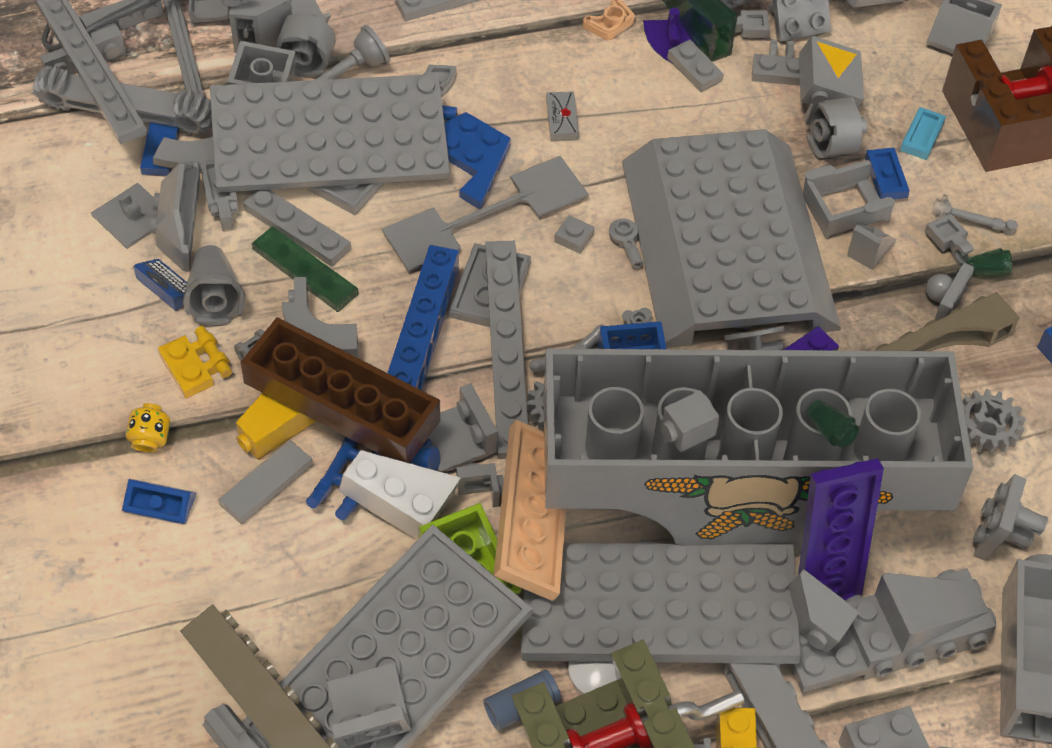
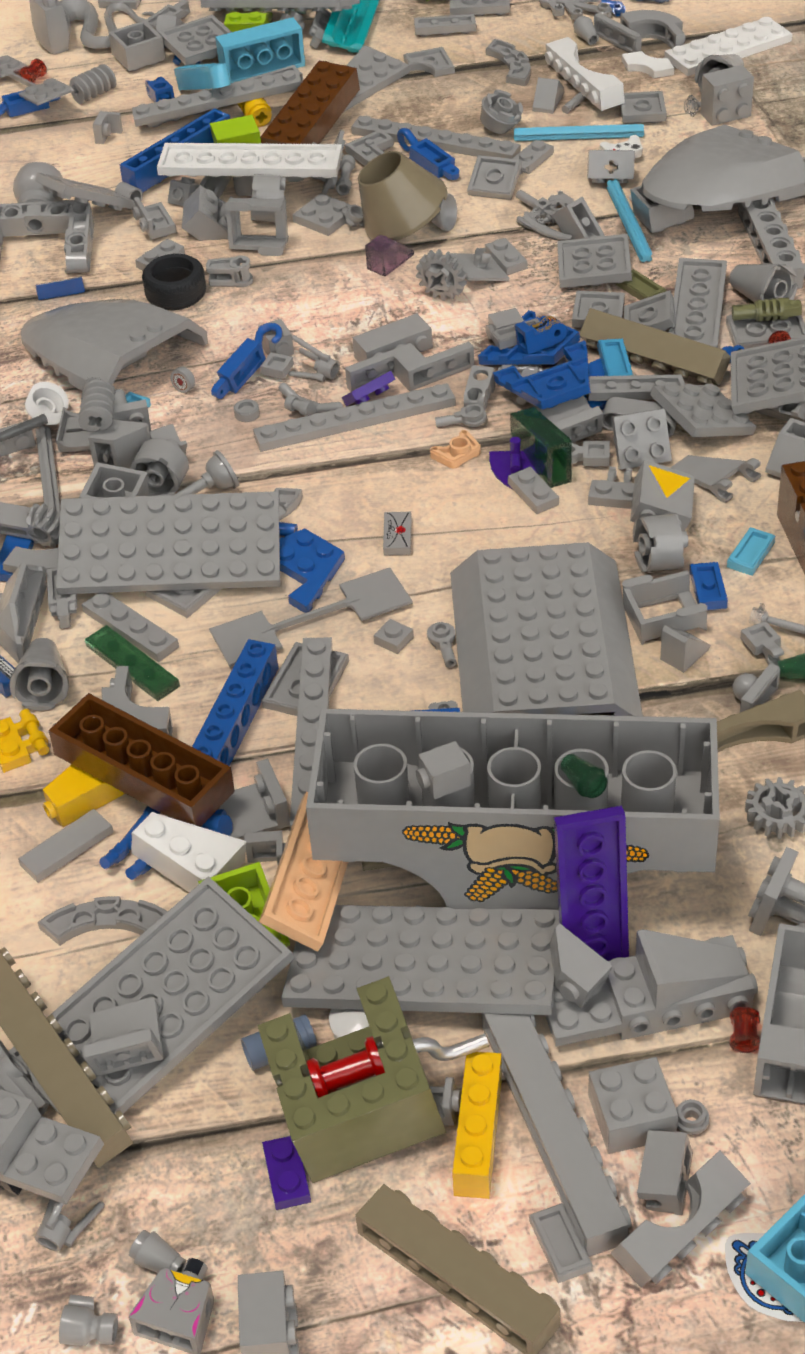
camera: 10 degrees right, 10 degrees down
none -> light grey tile [38,896,168,946]
none -> light grey flag [671,455,761,503]
none -> clear red bush [729,1007,760,1053]

